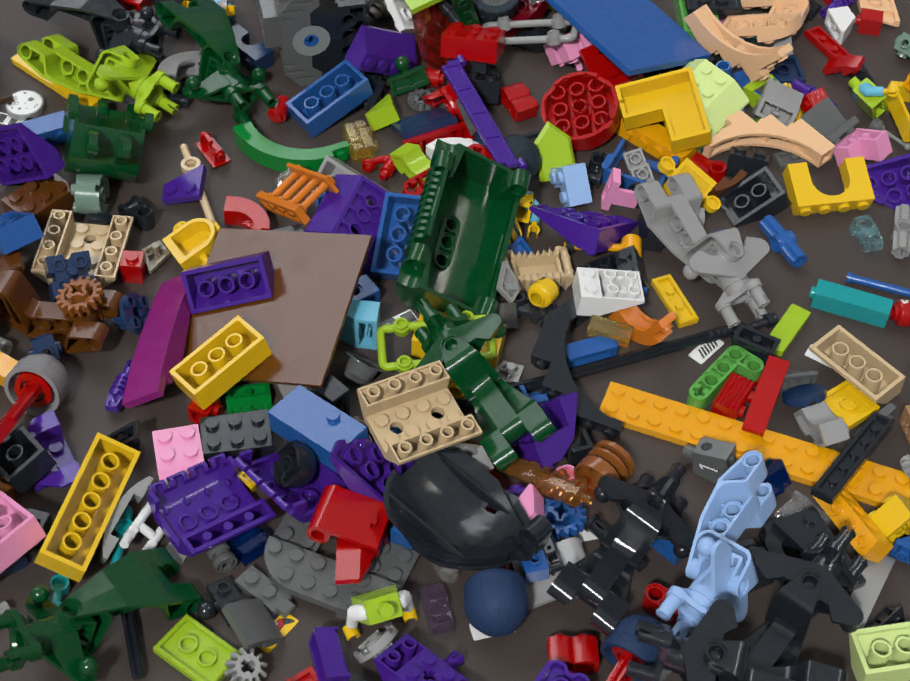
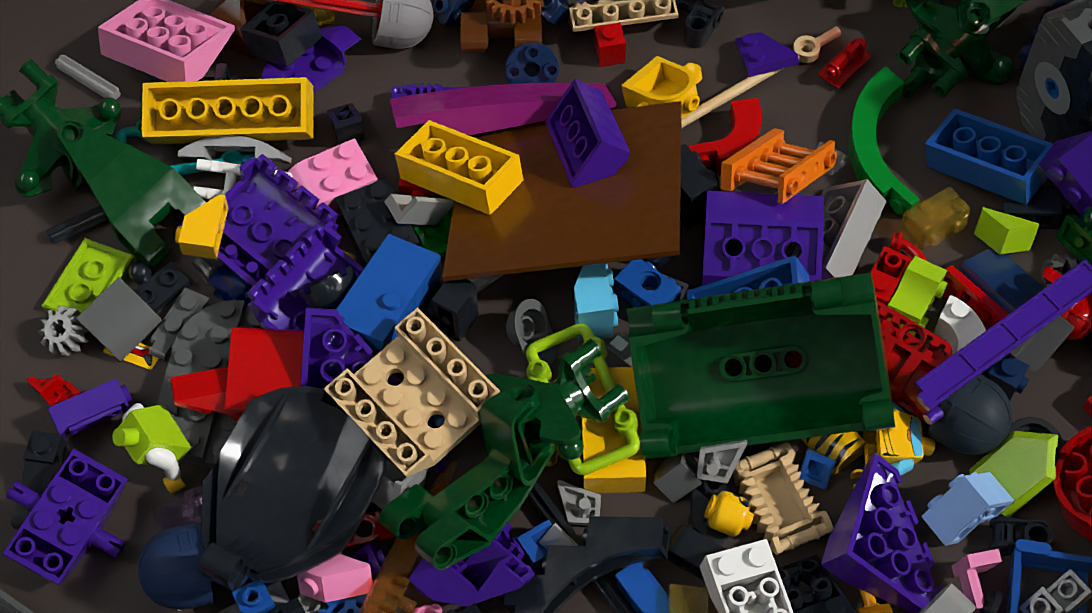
camera: 80 degrees right, 10 degrees up
dark tan piece [142,240,171,274] -> none
red brick [267,95,290,123] -> none
light grey tile [353,622,398,663] -> none
none -> yellow slope [175,194,228,259]
none -> light grey panel [384,194,454,225]
none -> light grey piece [539,523,578,551]
none -> red slope [871,246,911,306]

